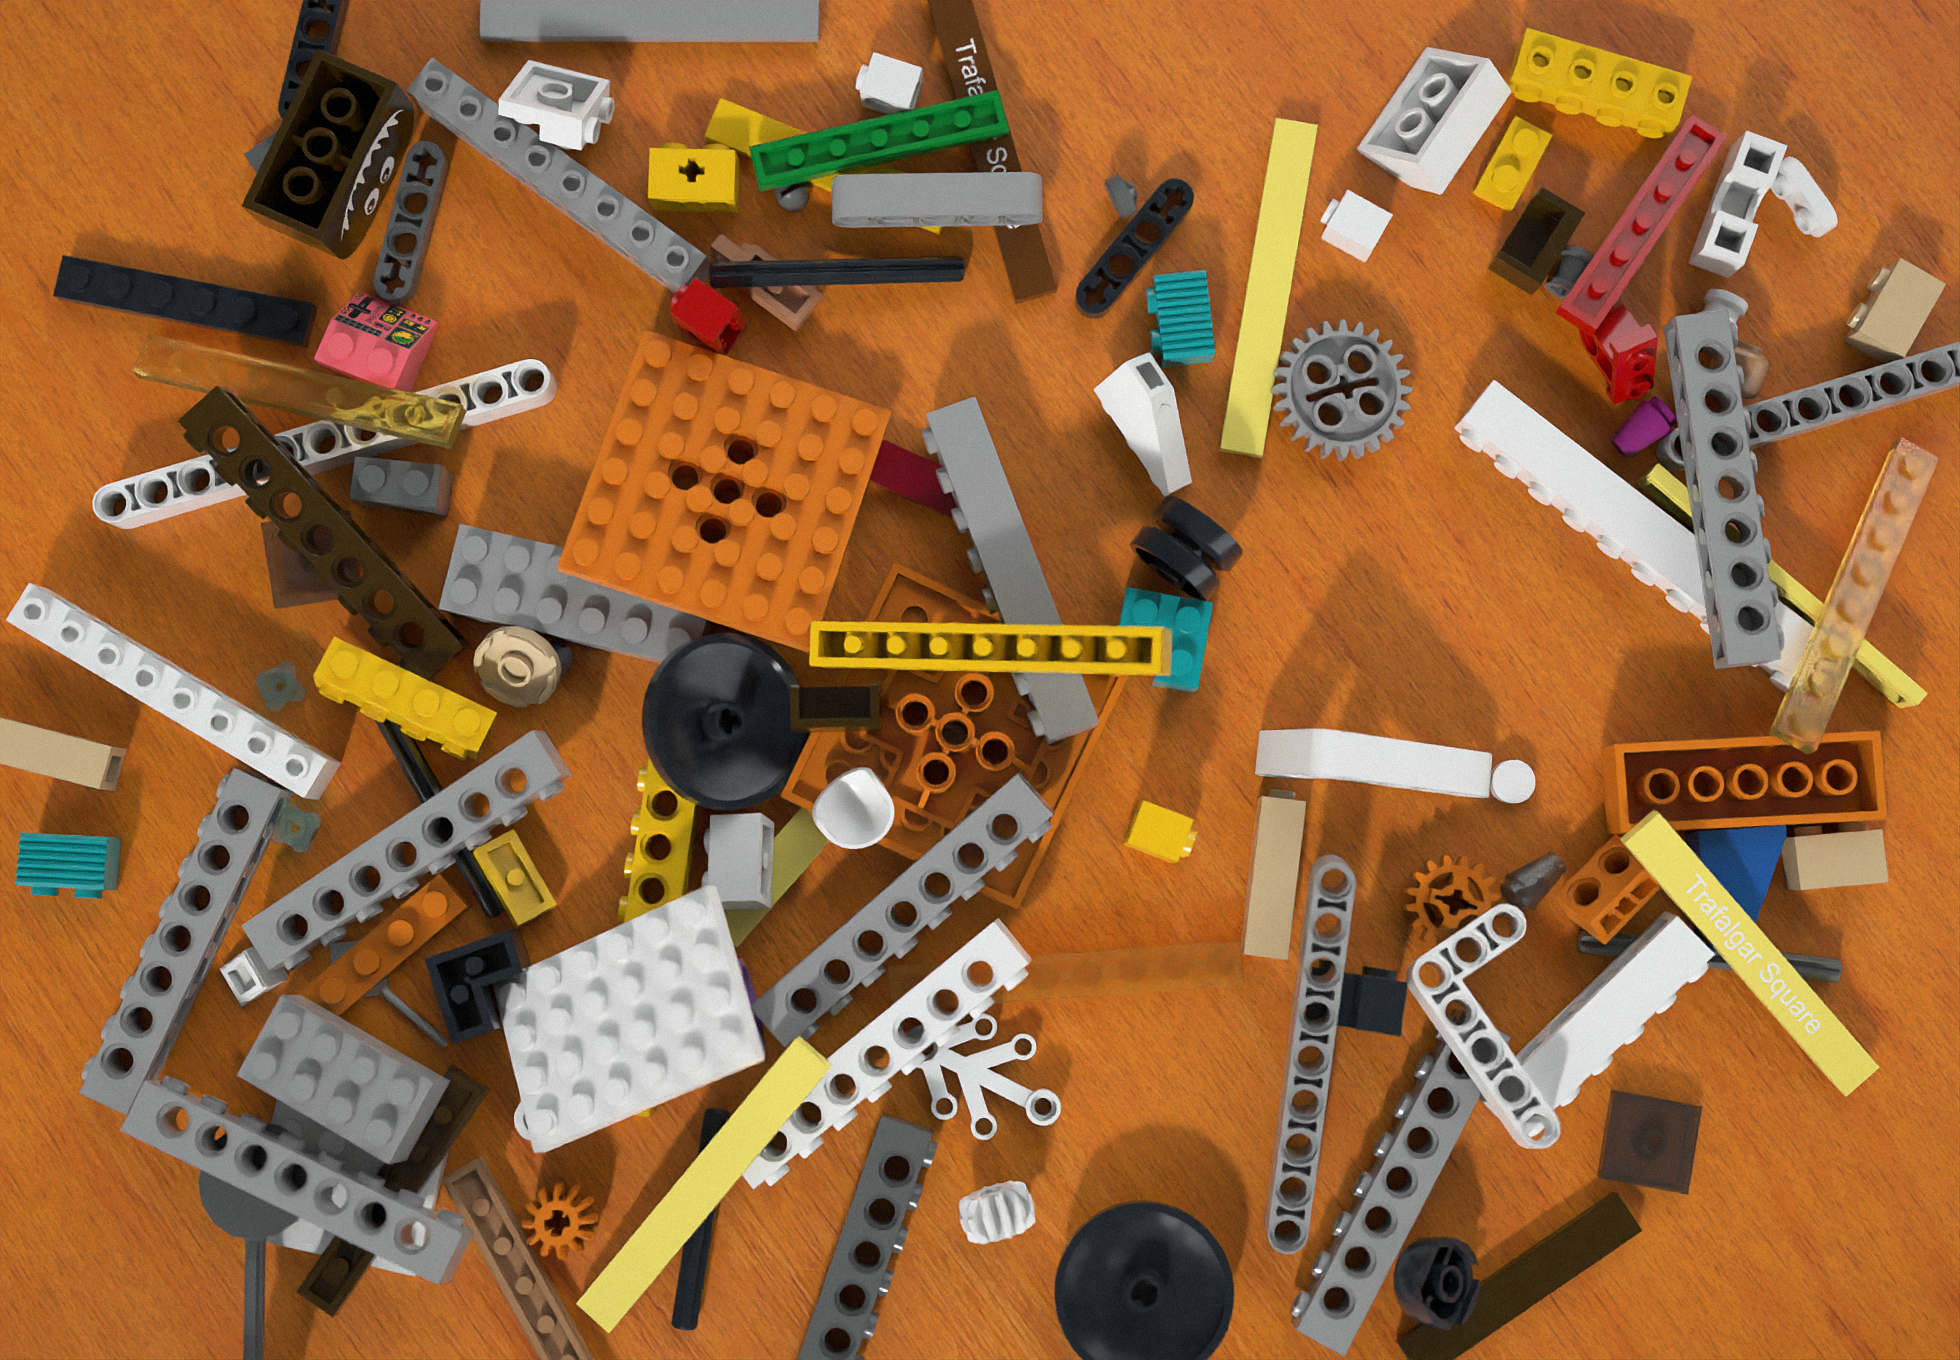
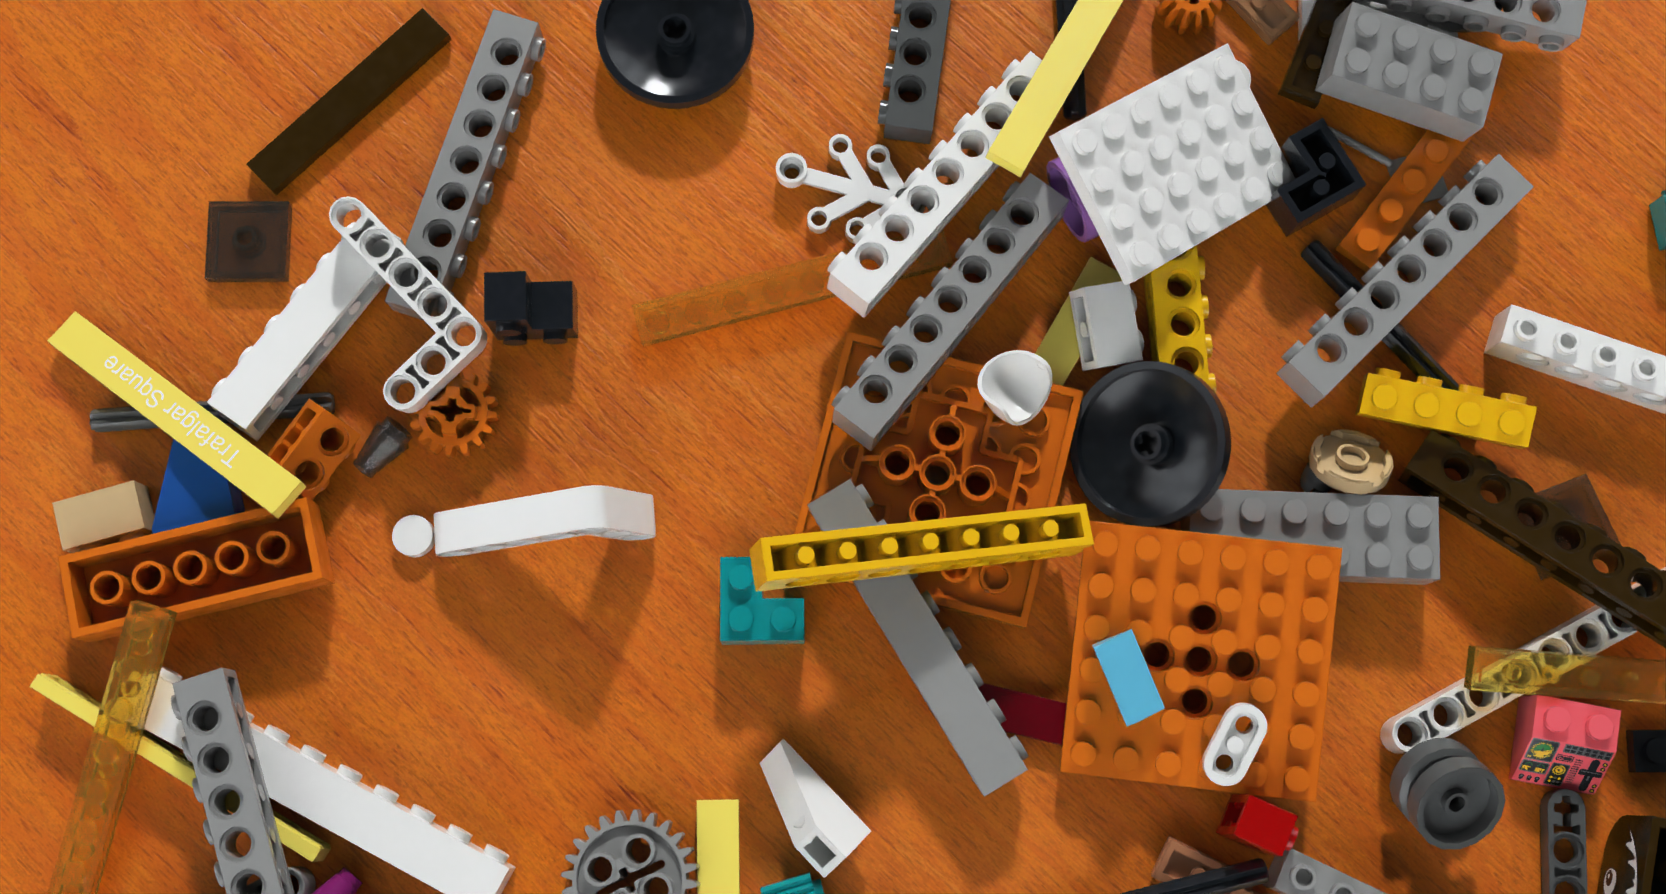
camera: 165 degrees right, 5 degrees down
light grey brick [79,768,293,1115] -> none
white slope [220,947,288,1007] -> none
clear light blue plate [255,661,306,712] -> none
clear light blue plate [270,803,321,853] -> none
dark grey brick [349,456,453,516] -> none
yellow plate [473,829,557,928] -> none
dark brown panel [790,682,882,733] -> none
white gear [959,1180,1035,1244] -> none
yellow brick [1123,800,1197,863] -> none
black wheel [1130,495,1243,602] -> none
tan brick [1239,789,1306,960] -> none
light grey beam [1264,855,1355,1254] -> none
black cylinder [1393,1236,1480,1330] -> none
none -> medium azure slope [1092,629,1165,727]
none -> white plate [1202,703,1267,786]
none -> dark grey wheel [1389,738,1505,849]

